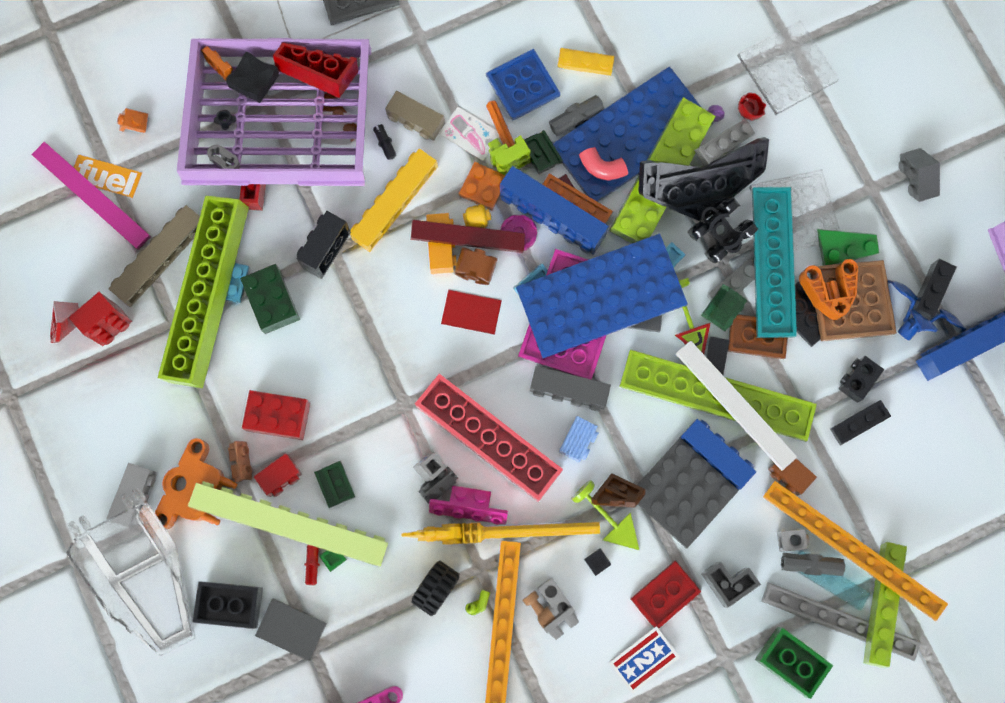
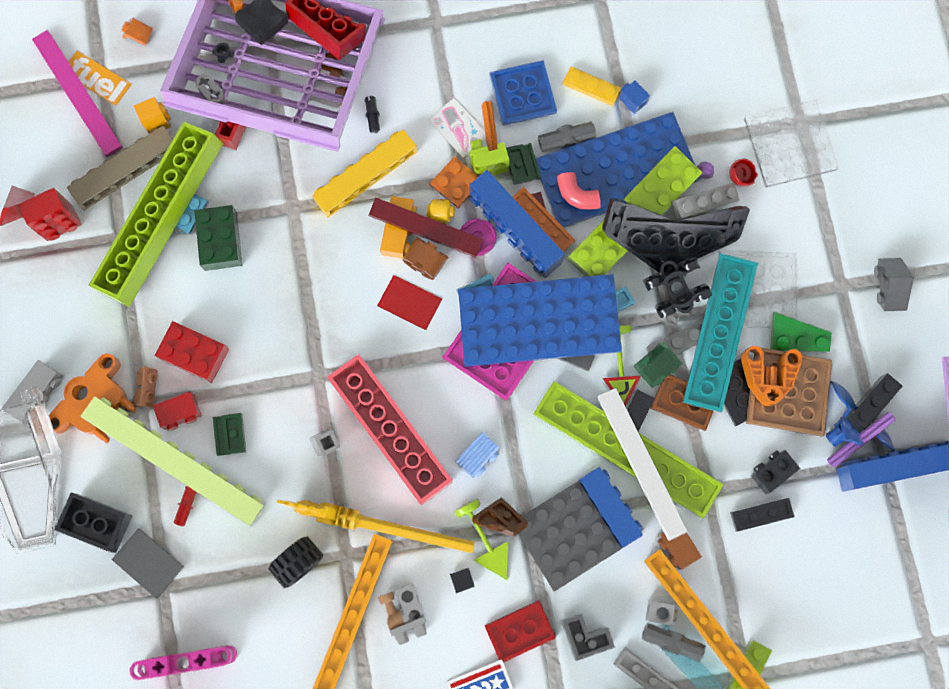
camera: 15 degrees right, 0 degrees up
black brick [296,210,351,279] -> none
green tile [319,550,347,572] -> none
dark tan brick [385,90,445,141] -> none
dark grey hinge [418,466,458,504] -> none
dark pink bracket [429,486,508,525] -> none
lime arm [465,590,490,615] -> none
dark grey brick [530,366,611,411] -> none
none -> light orange brick [134,97,171,134]
none -> blue brick [619,80,650,115]
none -> medium lavender axle [827,412,896,467]

